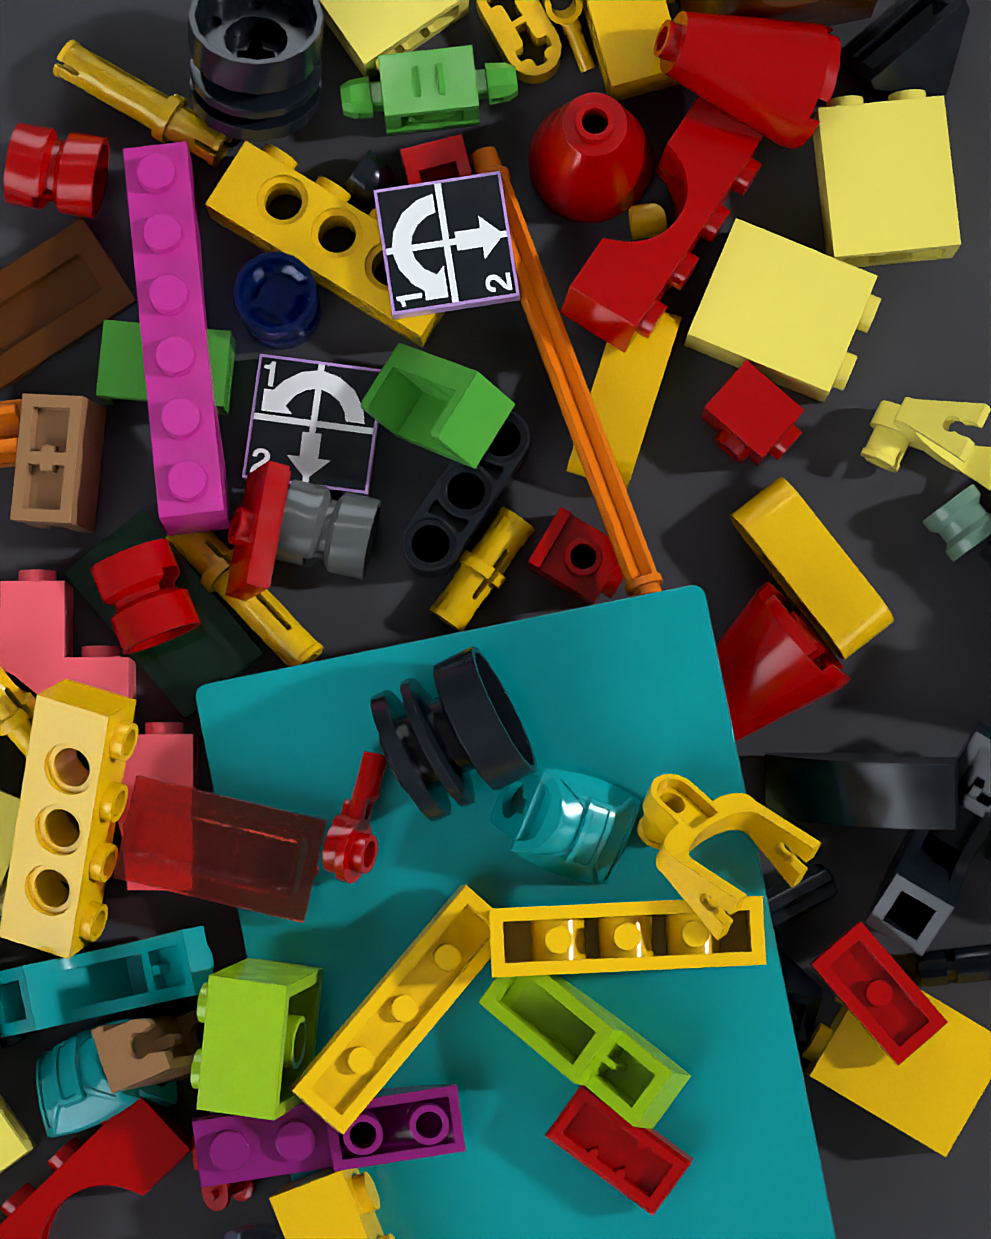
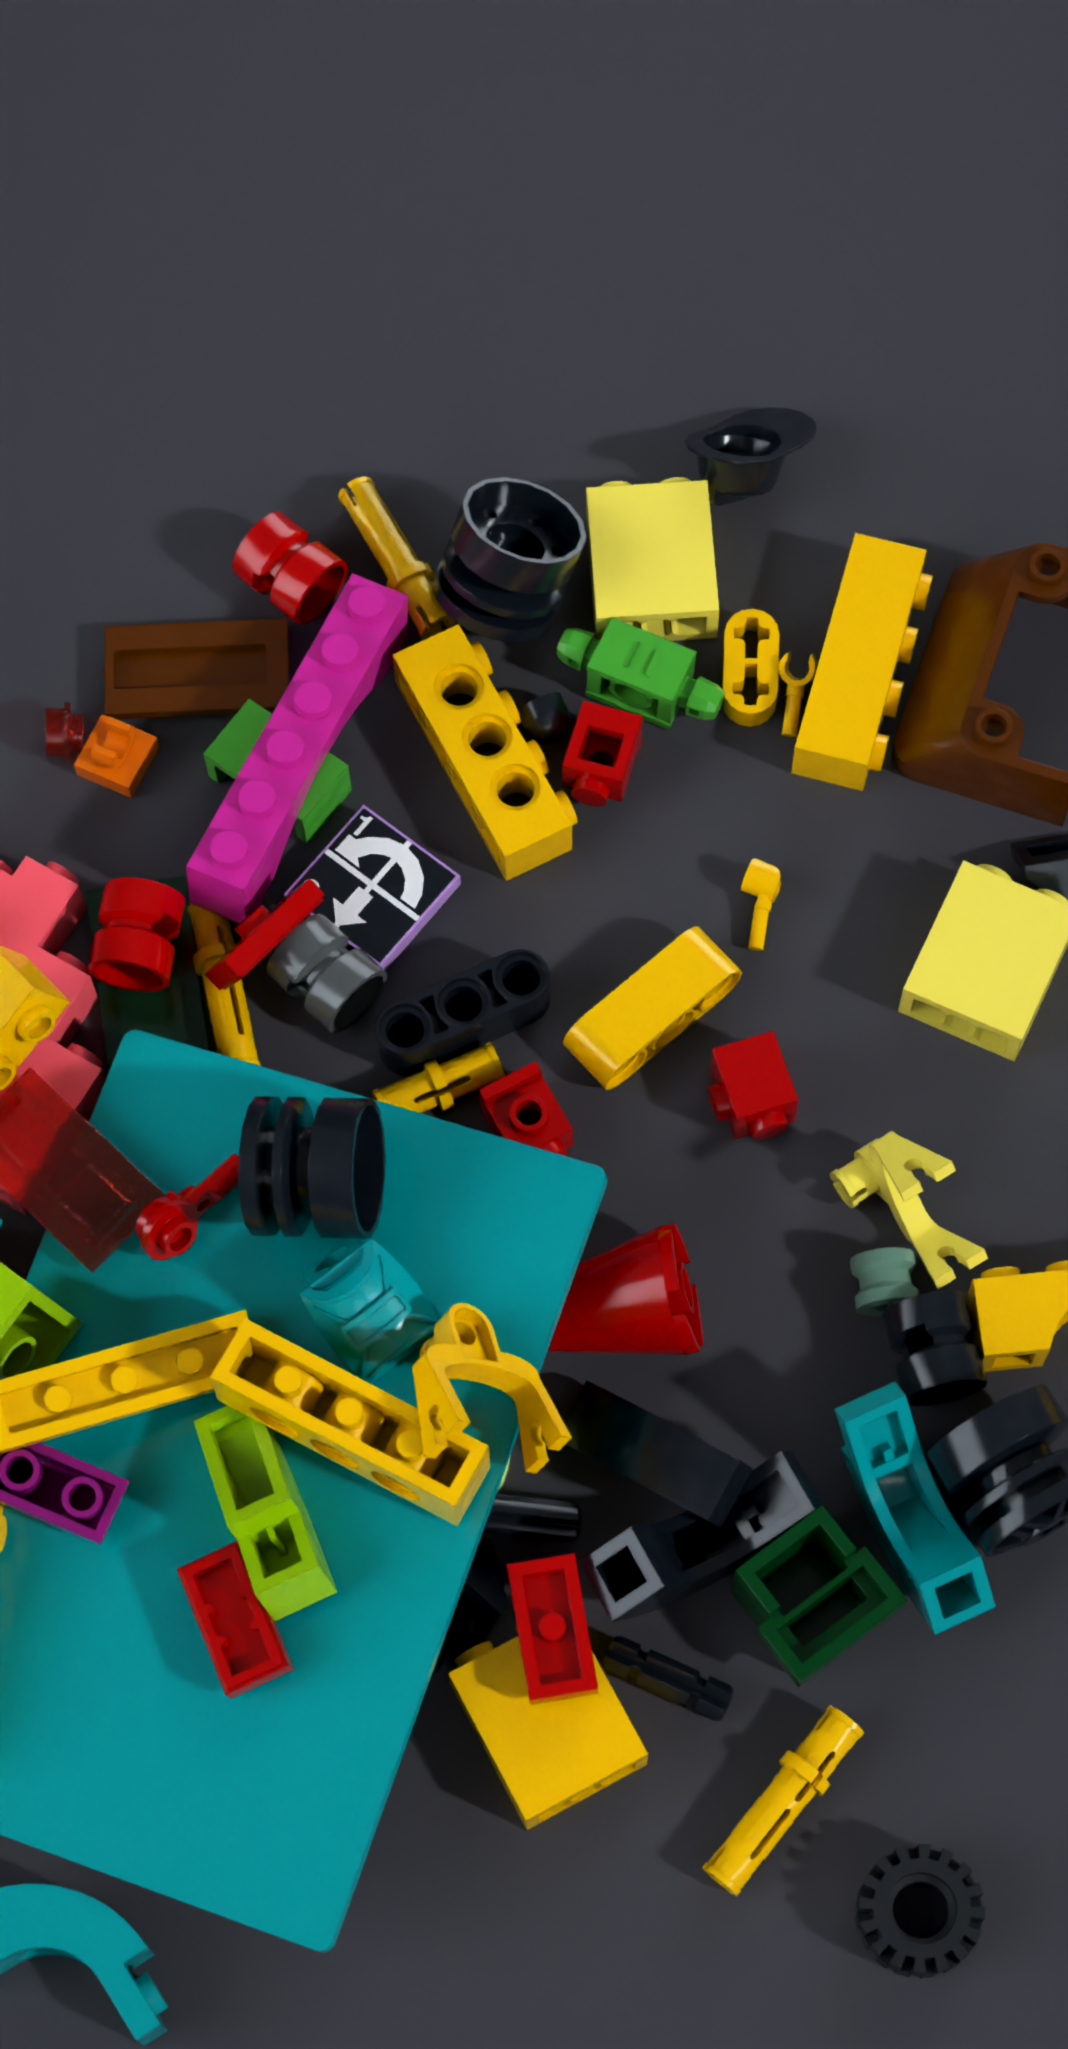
camera: 30 degrees right, 15 degrees down
medium nougat hinge [10,393,107,533] -> none
clear blue wheel [233,252,322,350] -> none
bright green panel [361,343,515,469] -> none
tile [373,171,520,320] -> none
orange piece [469,146,664,597] -> none
red cone [528,92,653,224] -> none
red arch [560,97,763,353] -> none
red cone [654,11,841,150] -> none
light yellow brick [684,218,881,403] -> none
yellow beam [730,477,894,660] -> none

